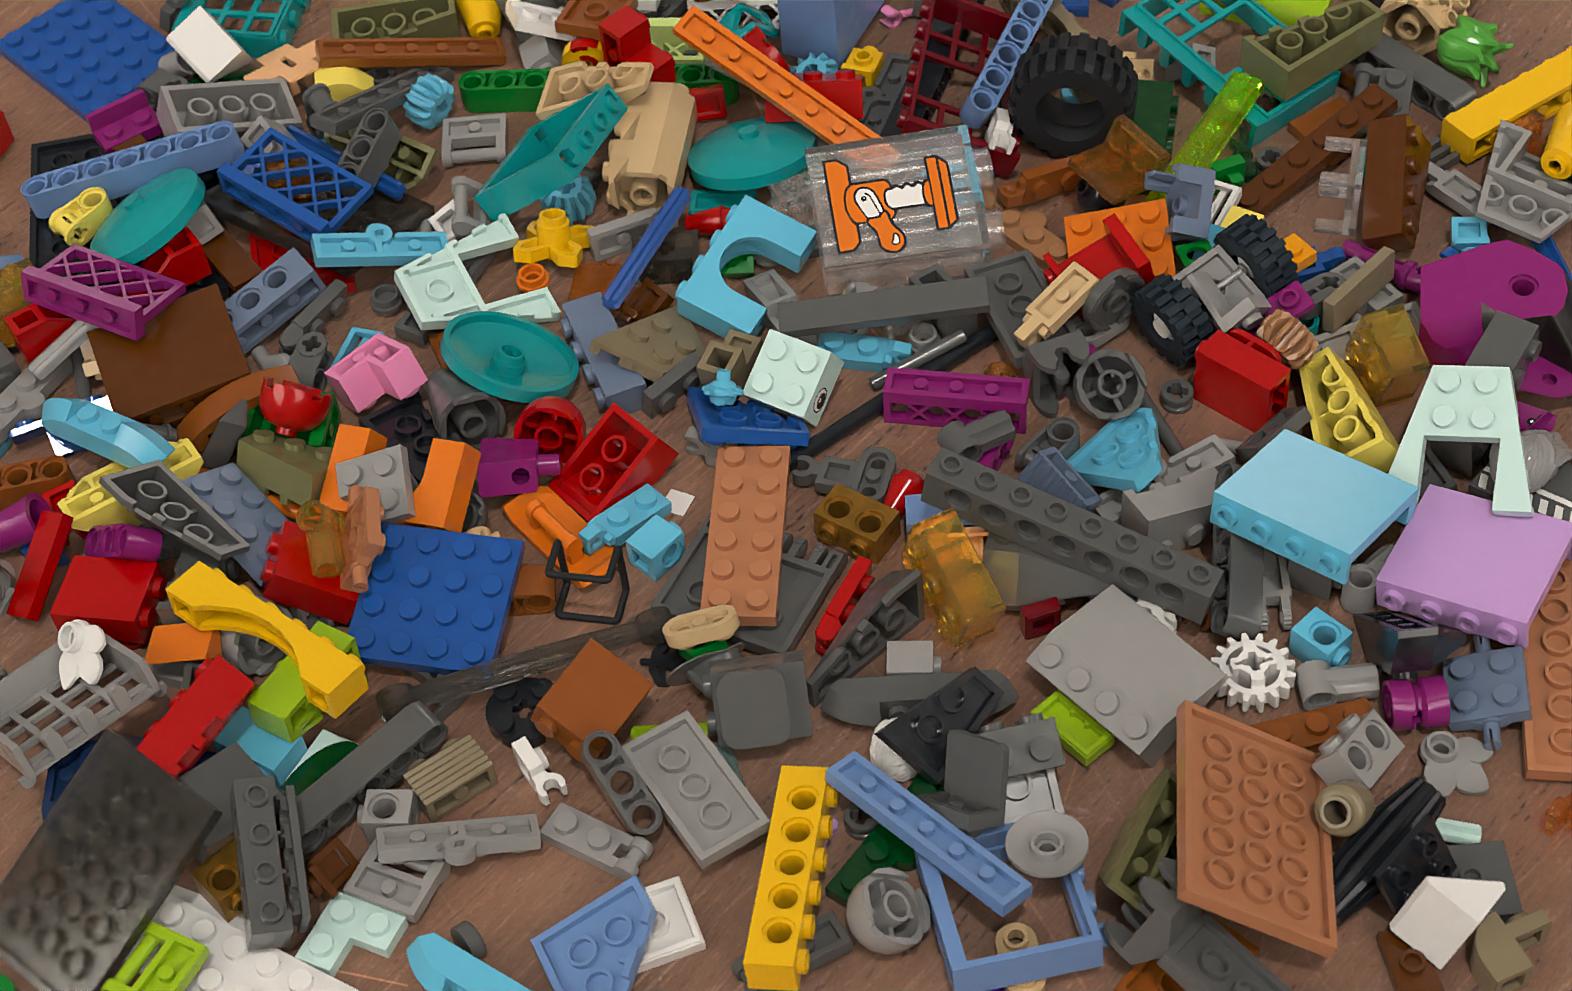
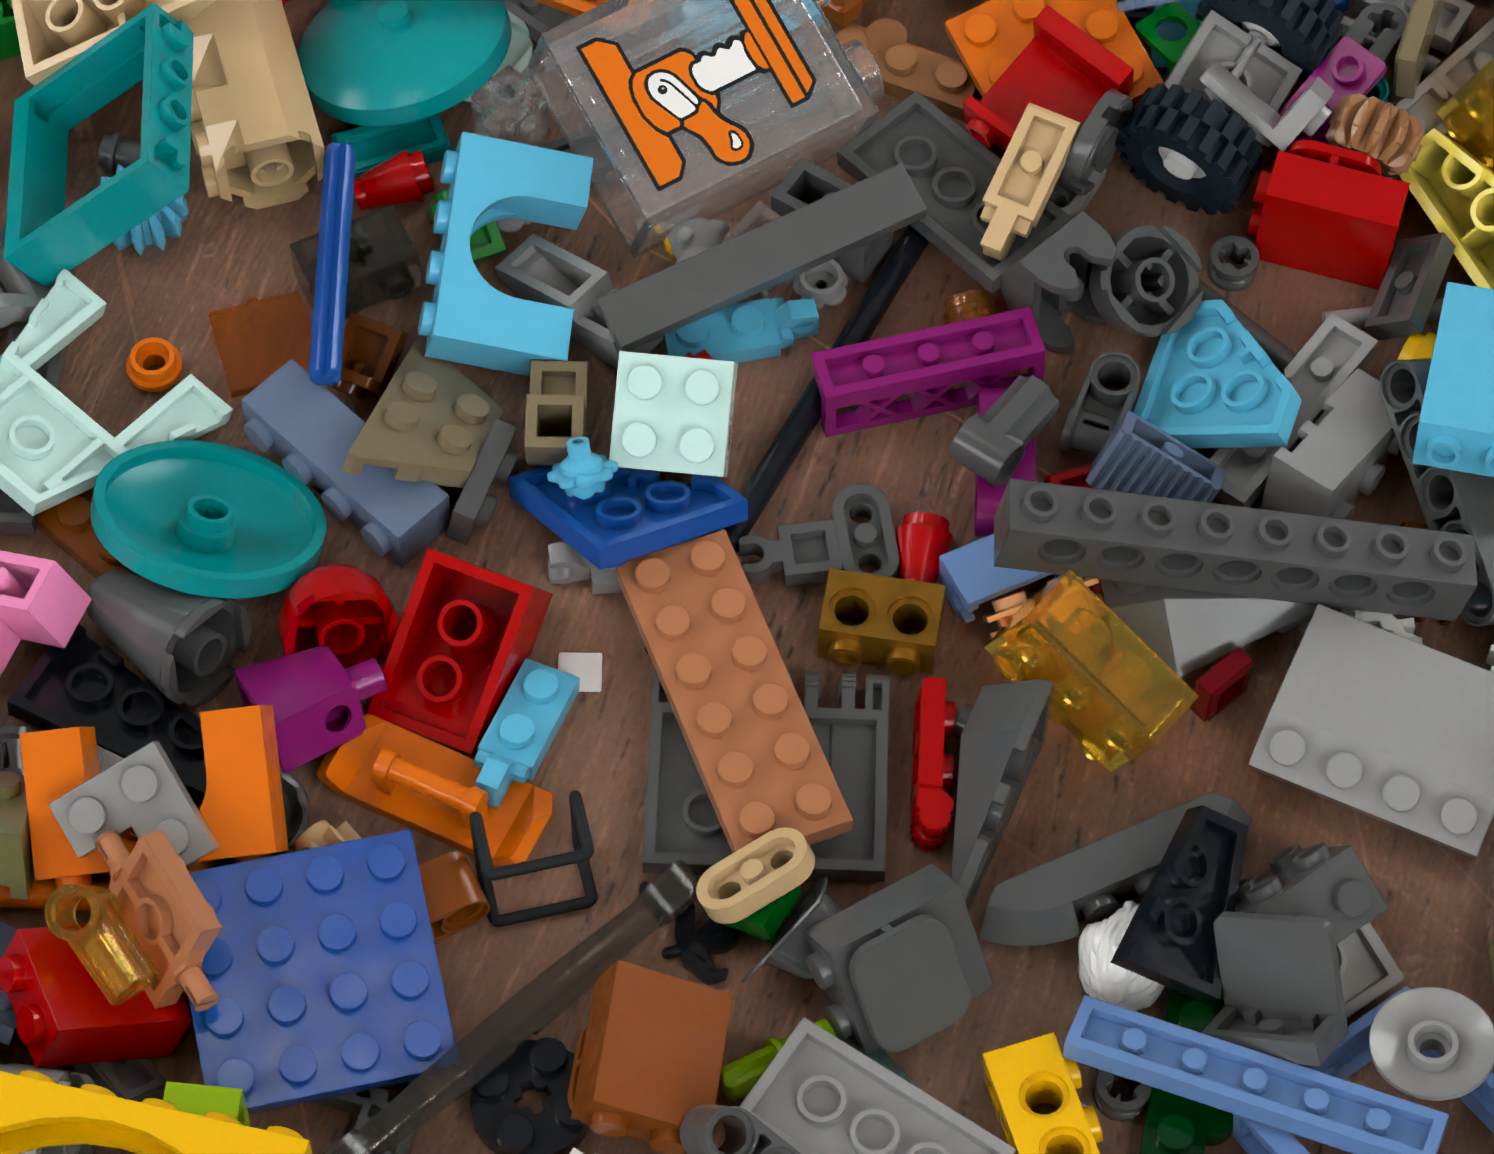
camera: 30 degrees left, 10 degrees up
yellow plant [513,208,594,268] -> none
light grey hinge [586,208,679,262] -> none
medium azure brick [625,514,686,582] -> none
dark grey bar [869,329,967,391] -> none
light grey brick [886,640,942,676] -> none
lime plate [1030,689,1115,767] -> none

